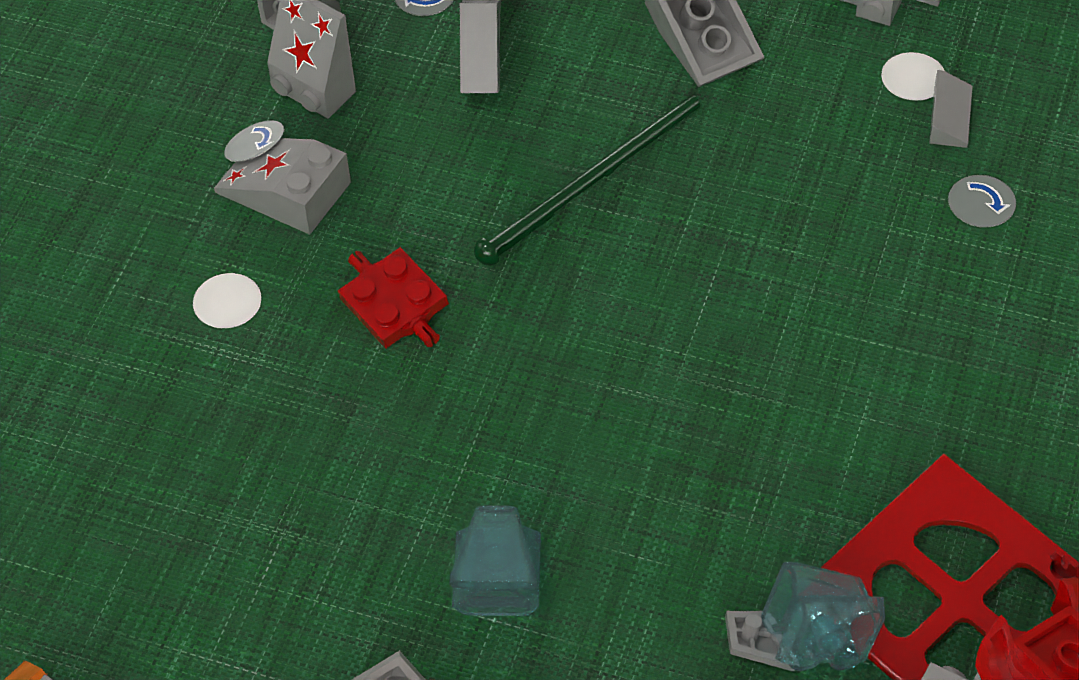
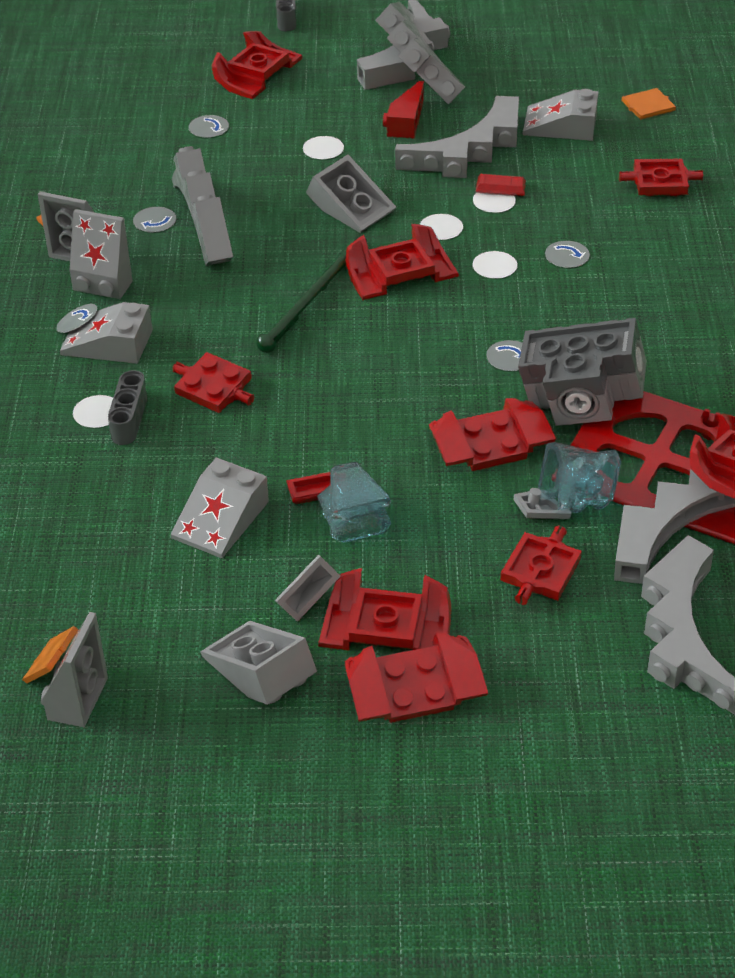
camera: 20 degrees left, 10 degrees down
light grey slope [929,70,972,148] -> none
none -> dark grey beam [108,370,147,445]
none -> light grey slope [171,457,269,558]
none -> red tile [286,470,350,504]
none -> red piece [345,224,459,300]
none -> white sticker [420,214,463,240]
none -> red piece [429,398,556,471]
none -> white sticker [473,251,517,278]
none -> red tile [476,174,526,196]
none -> light grey sticker [487,340,523,371]
none -> dark grey piece [518,318,647,426]

